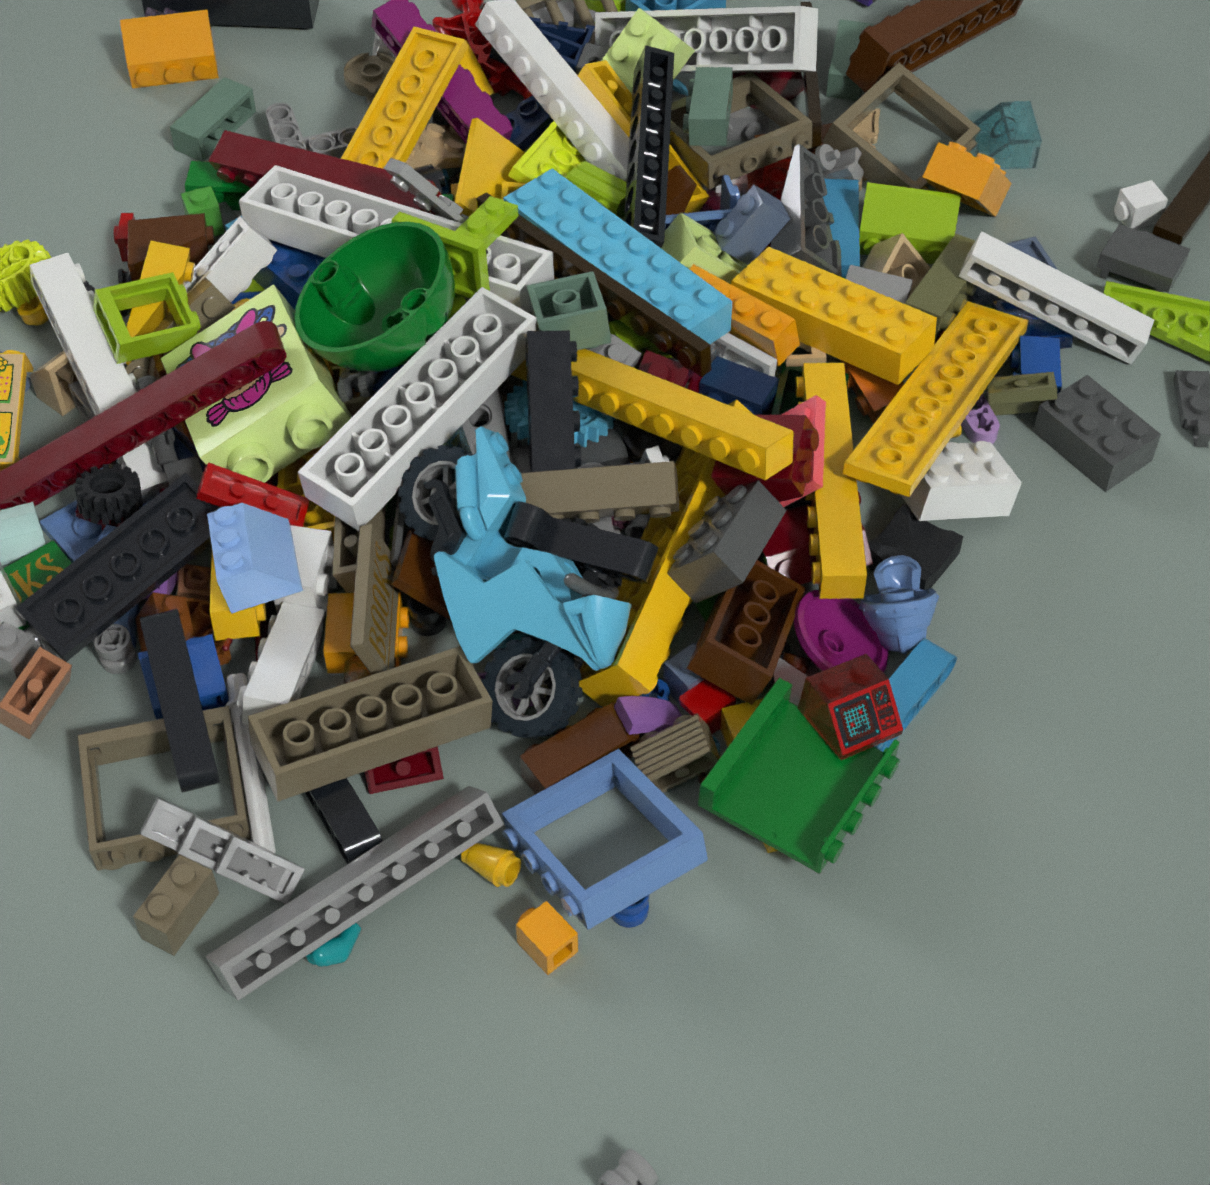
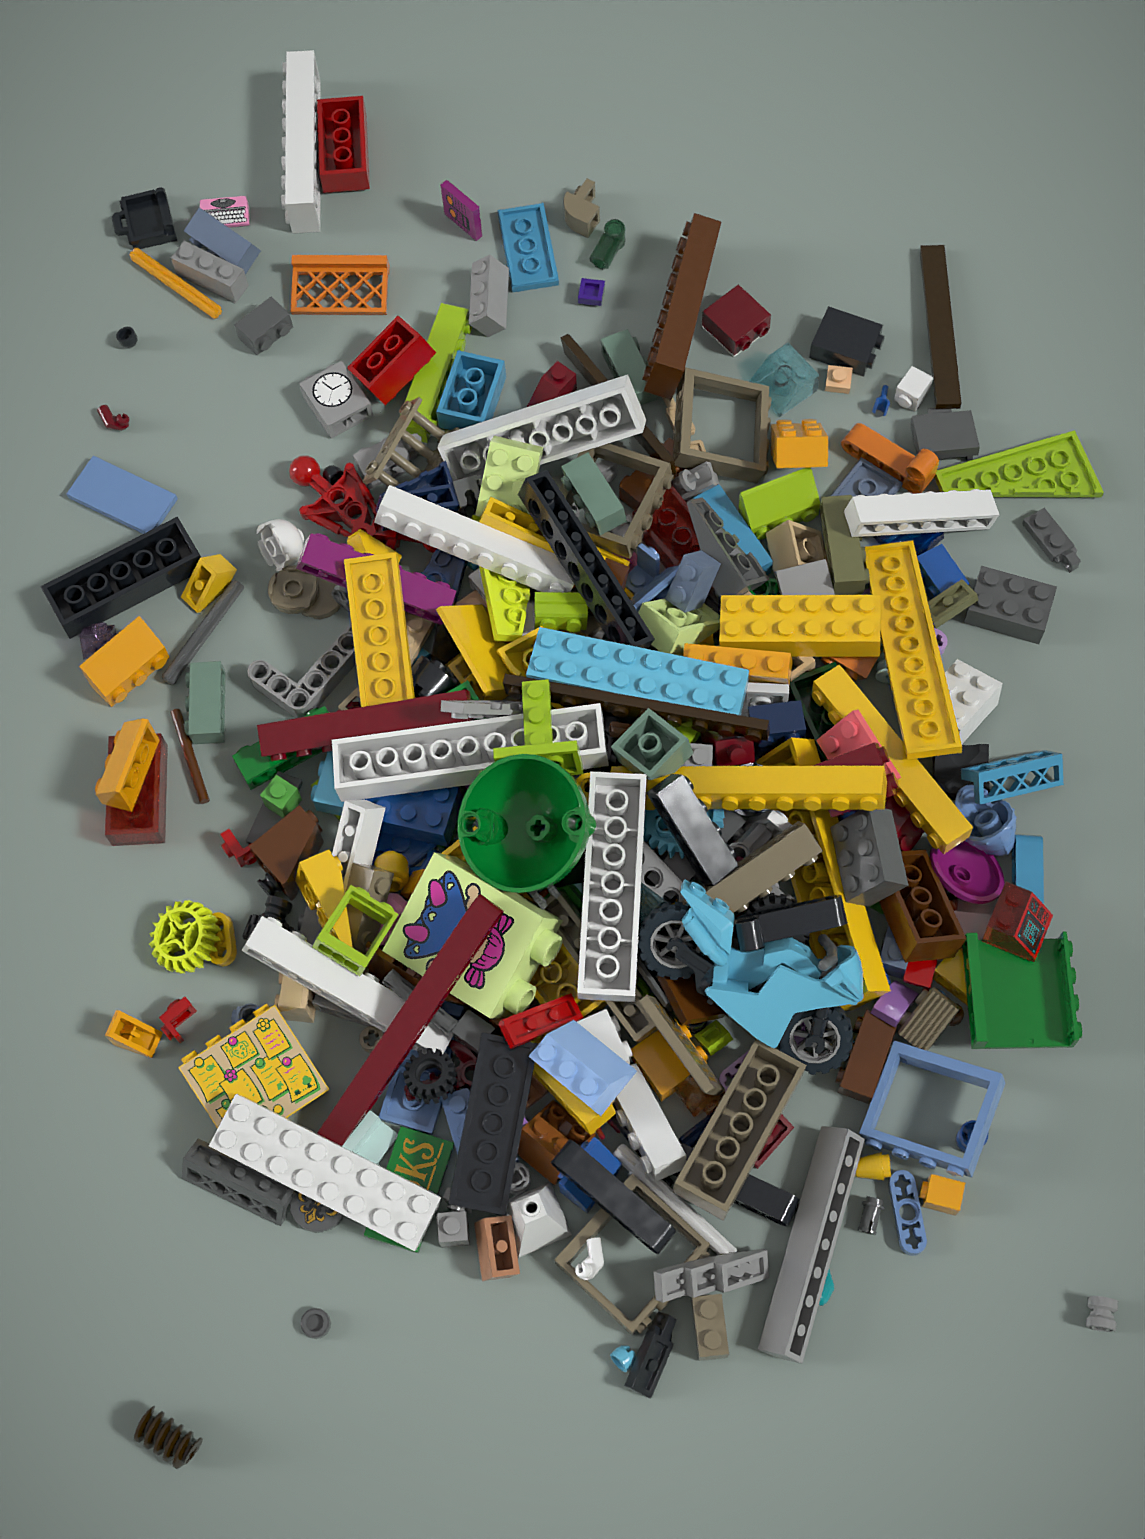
camera: 30 degrees left, 15 degrees up
none -> light orange slope [95,718,160,812]
none -> clear red brick [105,733,168,846]
none -> dark grey axle [162,580,244,684]
none -> reddish brown bar [170,709,210,804]
none -> yellow slope [181,554,237,613]
none -> white slope [502,1182,572,1258]
none -> white arm [575,1238,604,1280]
none -> medium azure hinge [610,1345,636,1373]
none -> black hinge [624,1312,677,1399]
none -> lime plate [694,1019,734,1056]
none -> dark red piece [702,284,771,357]
none -> black brick [809,306,885,377]
none -> light nougat plate [825,365,853,394]
none -> orange beam [841,423,939,494]
none -> dark grey pin [858,1196,885,1235]
none -> blue hand [872,385,890,416]
none -> medium blue beam [888,1170,927,1256]
none -> dark azure fence [961,750,1064,804]

